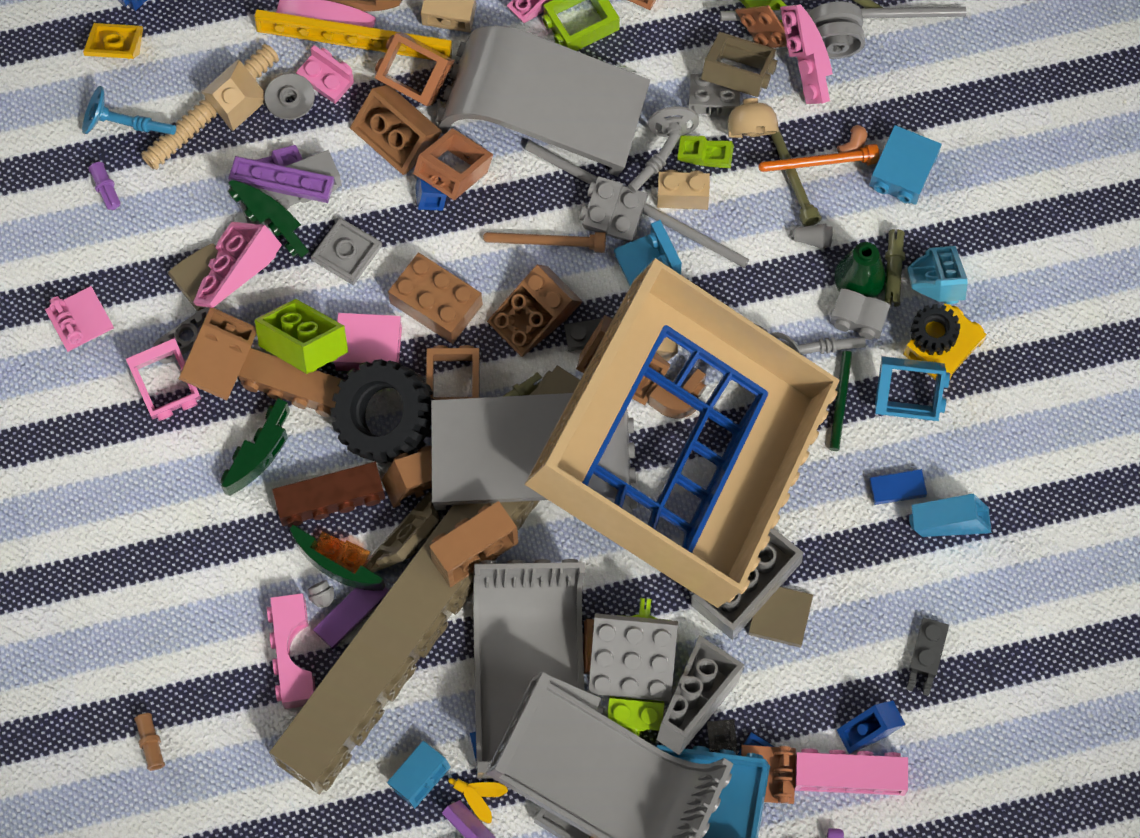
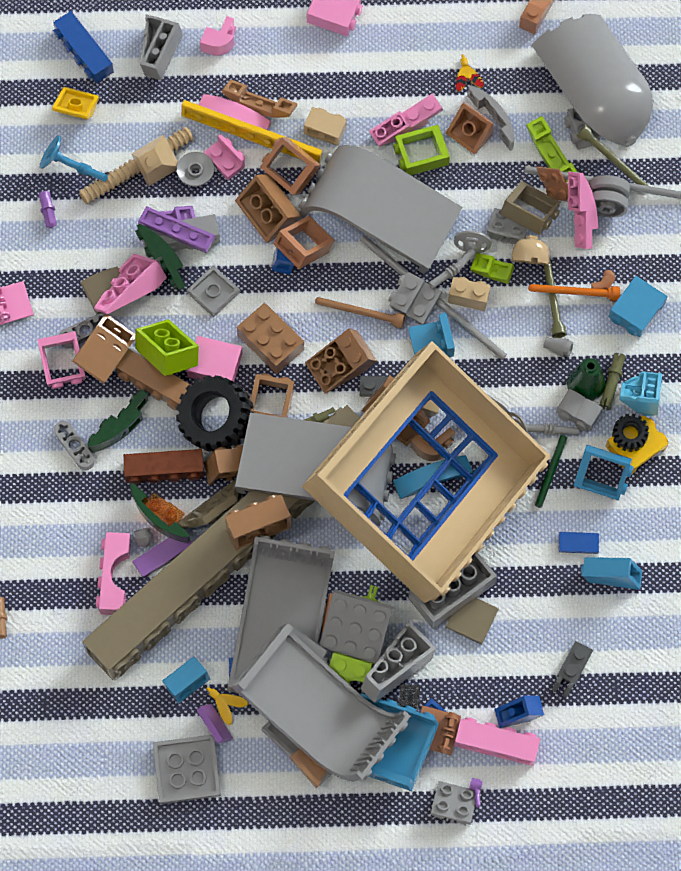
camera: 10 degrees right, 0 degrees up
none -> light grey beam [54,421,94,470]
none -> dark azure slope [393,455,473,500]

